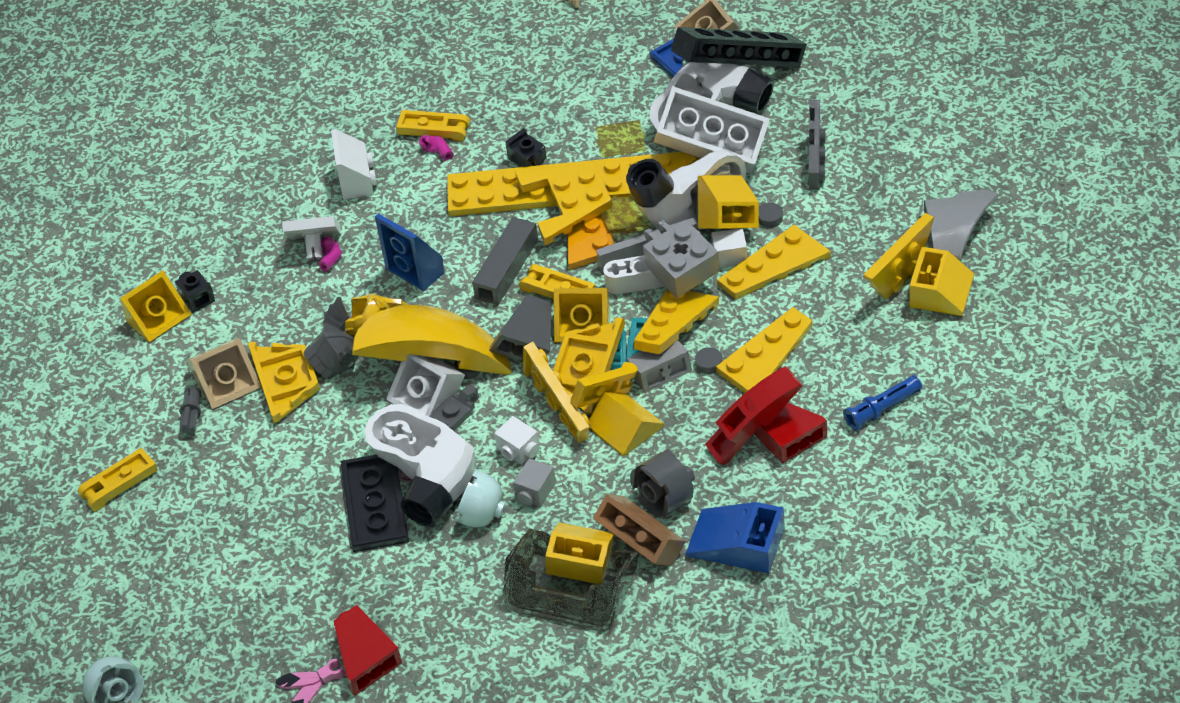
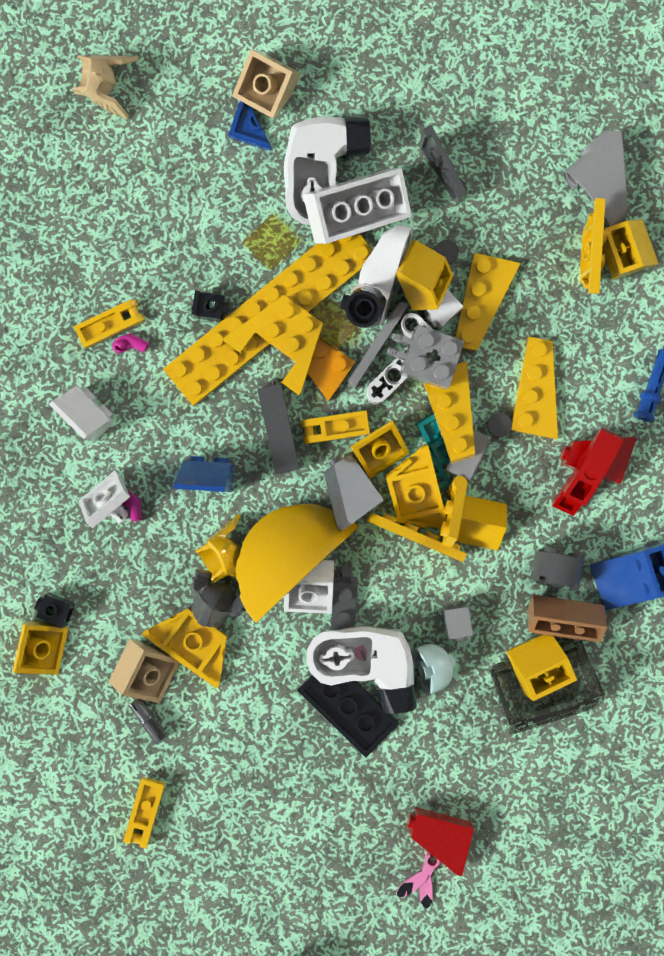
camera: 40 degrees left, 40 degrees up
white brick [494,416,540,465] -> none
black brick [671,27,807,67] -> none

